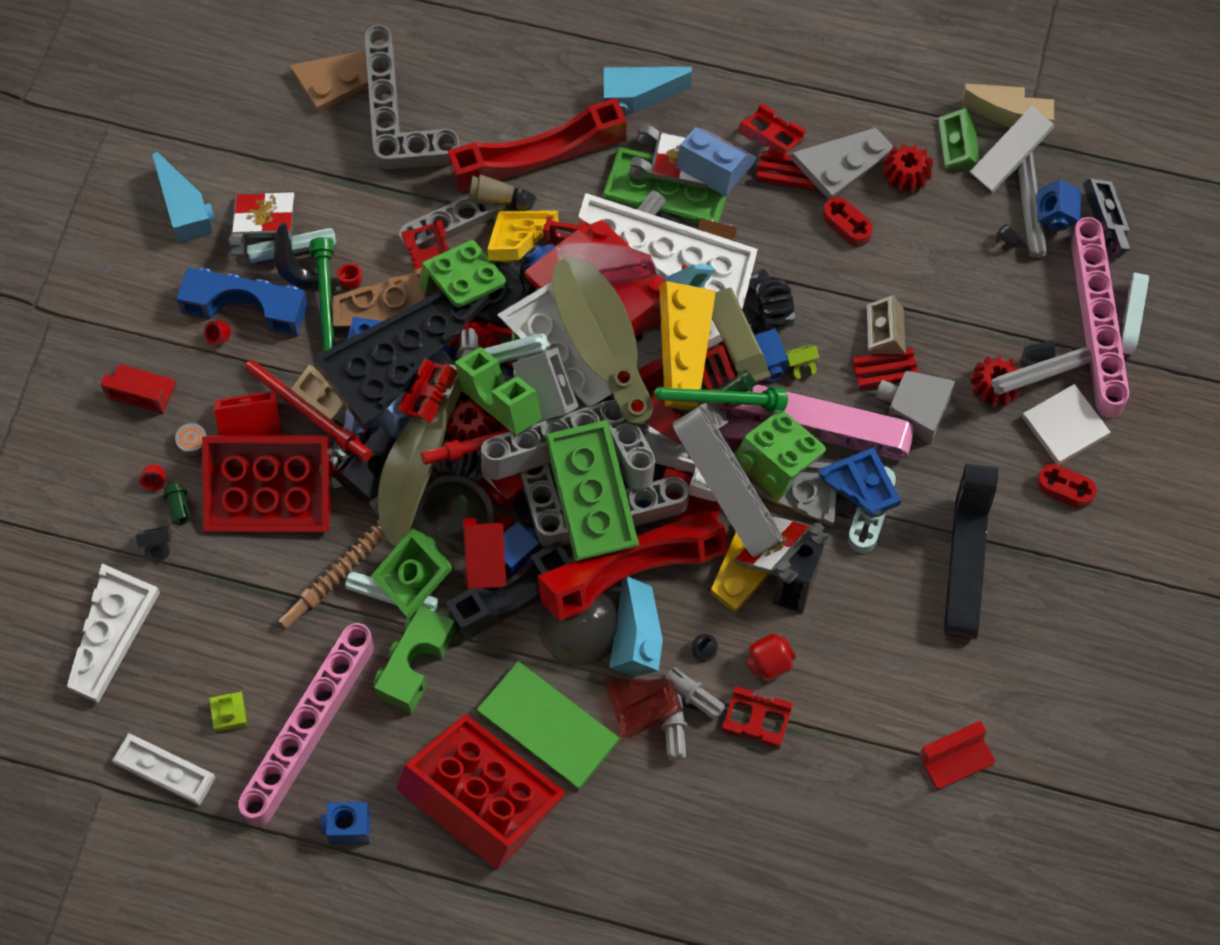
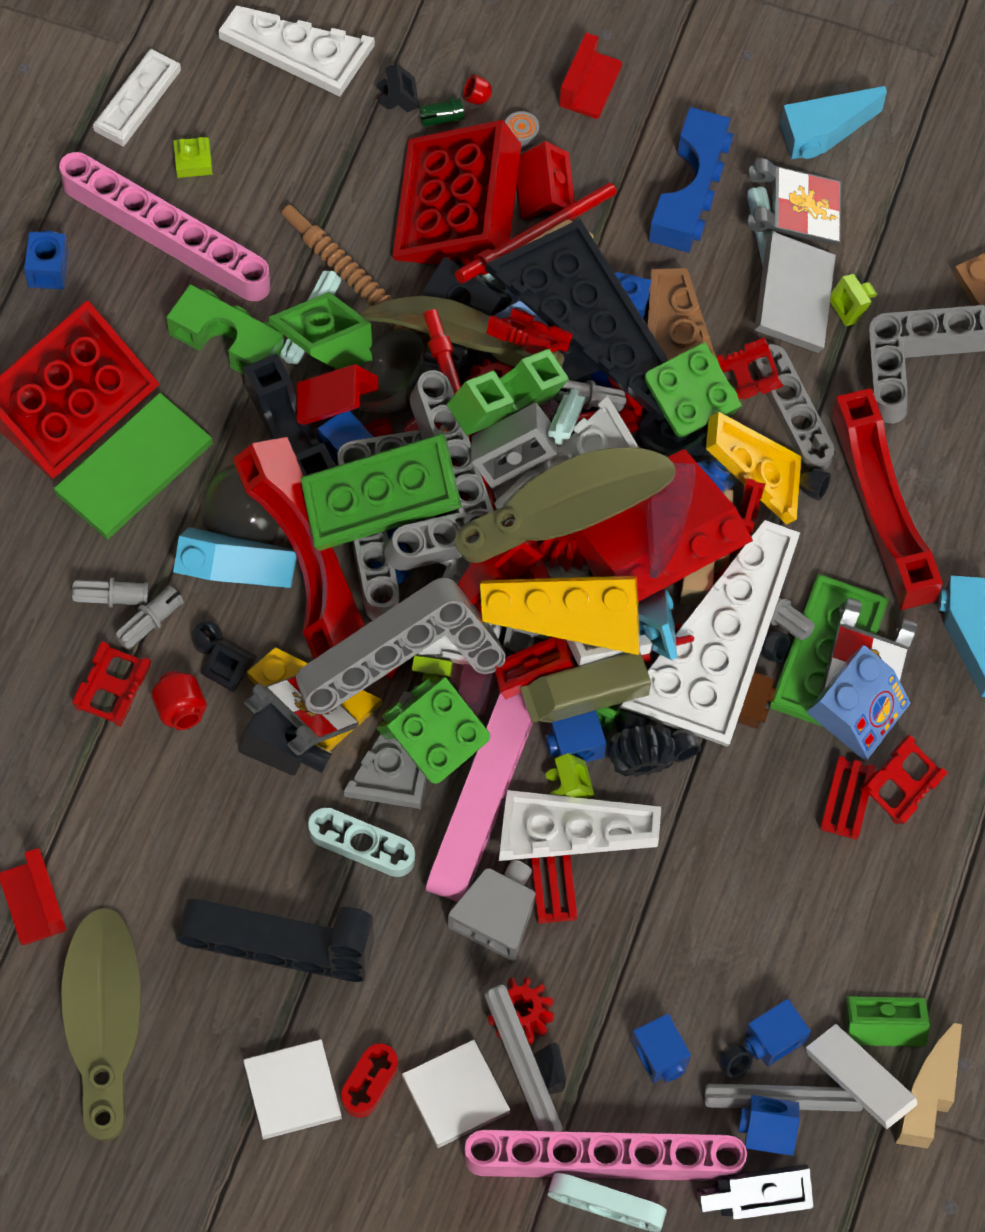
camera: 90 degrees right, 0 degrees up
red hinge [204,320,231,346] -> none
black piece [273,223,318,286] -> none
green piece [309,237,335,352] -> none
red hinge [337,263,363,290] -> none
dark tan cone [469,174,513,204] -> none
clear red wing [604,678,683,738] -> none
green piece [654,387,788,413] -> none
dark green pin [716,369,757,407] -> none
light grey wing [790,128,893,200] -> none
blue wing [818,447,901,517] -> none
red beam [823,197,873,247] -> none
dark tan slope [866,295,906,354] -> none
red gear [883,142,933,194] -> none
none -> olive plant [61,908,141,1141]
none -> black slope [201,639,257,692]
none -> white tile [243,1039,342,1140]
none -> white wing [499,790,661,861]
none -> blue brick [630,1013,691,1083]
none -> blue brick [744,999,811,1067]
none -> light grey tile [755,232,836,353]
none -> lime tile [830,274,877,326]

